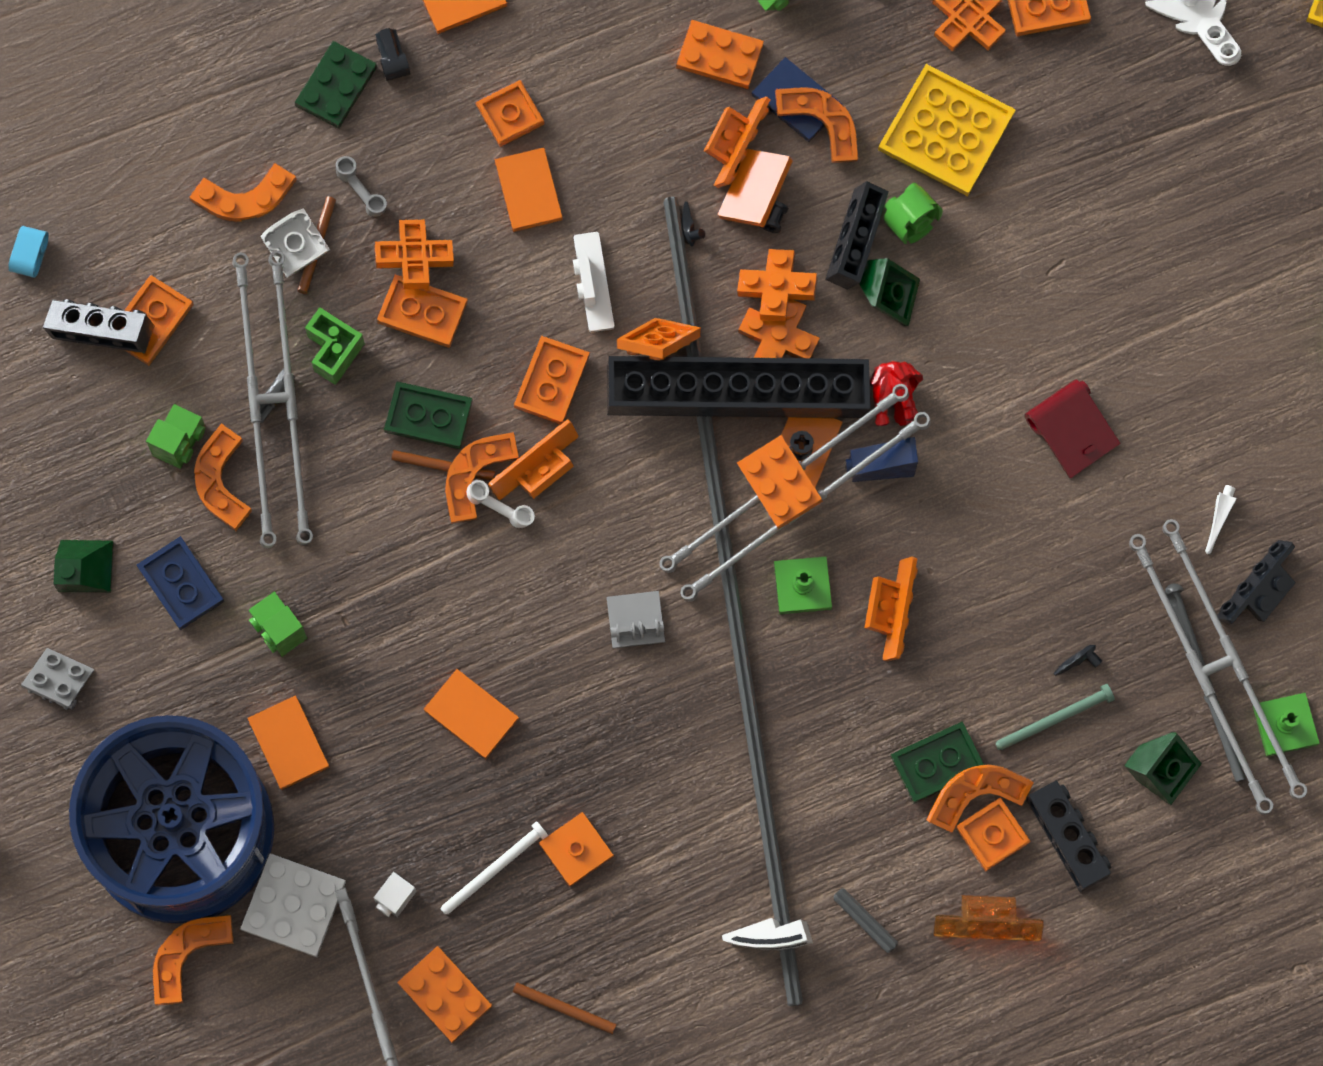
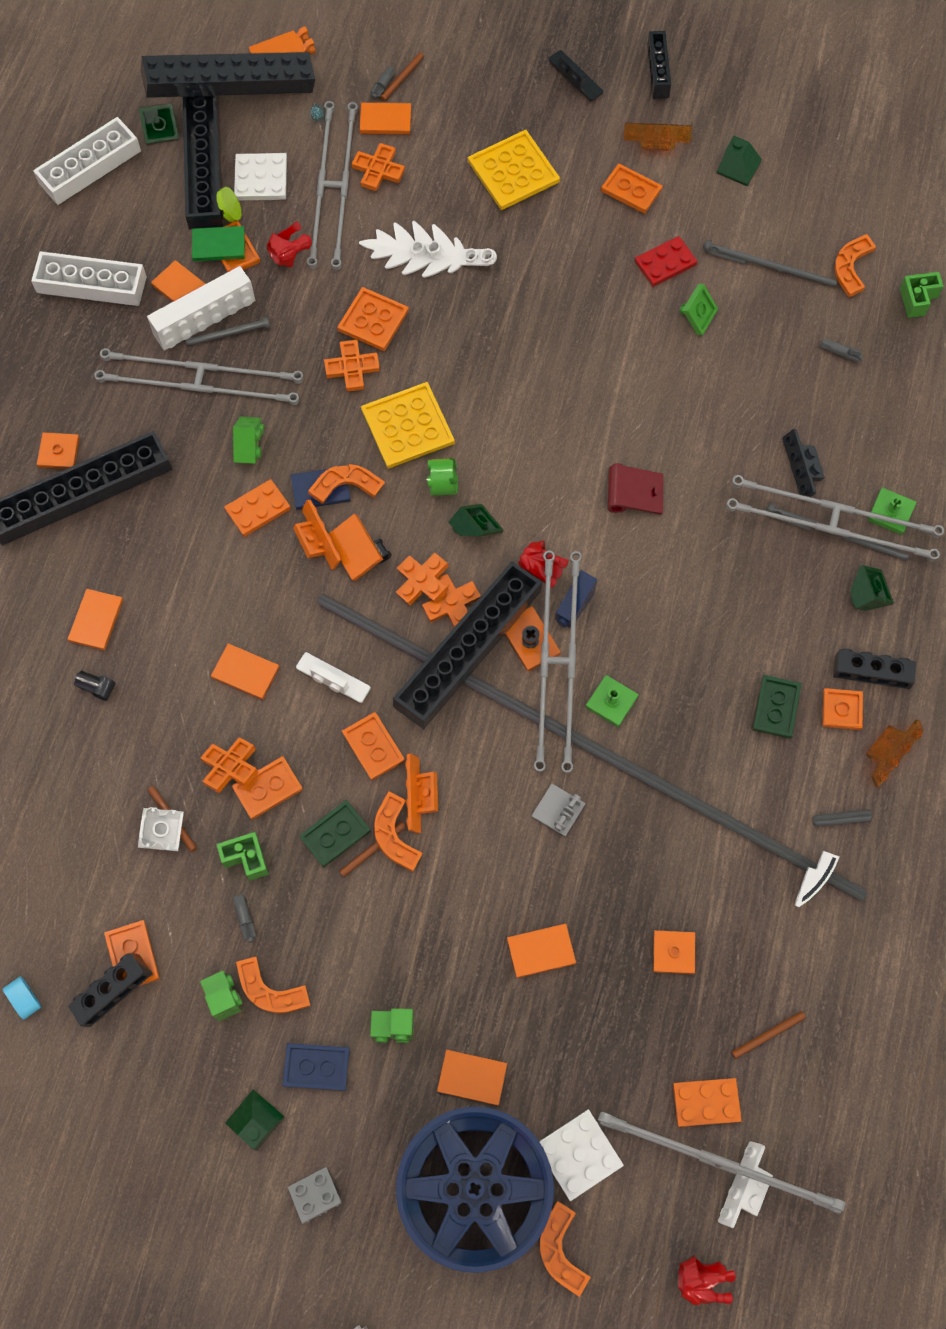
camera: 50 degrees left, 5 degrees down
orange plate [189,163,297,222] -> none
light grey bar [232,250,313,548] -> none
dark green plate [295,41,377,129] -> none
light grey bar [336,156,387,217] -> none
white brick [374,872,416,917] -> none
white bar [441,821,548,915] -> none
white bar [467,480,535,528] -> none
orange plate [476,80,545,147] -> none
orange plate [617,318,701,360] -> none
black bar [682,201,705,247] -> none
orange plate [737,435,823,530] -> none
black brick [825,181,889,290] -> none
orange bracket [864,557,918,661] -> none
orange plate [926,765,1034,832] -> none
sand green bar [995,684,1115,750] -> none
black bar [1053,645,1103,676] -> none
white piece [1205,485,1237,554] -> none

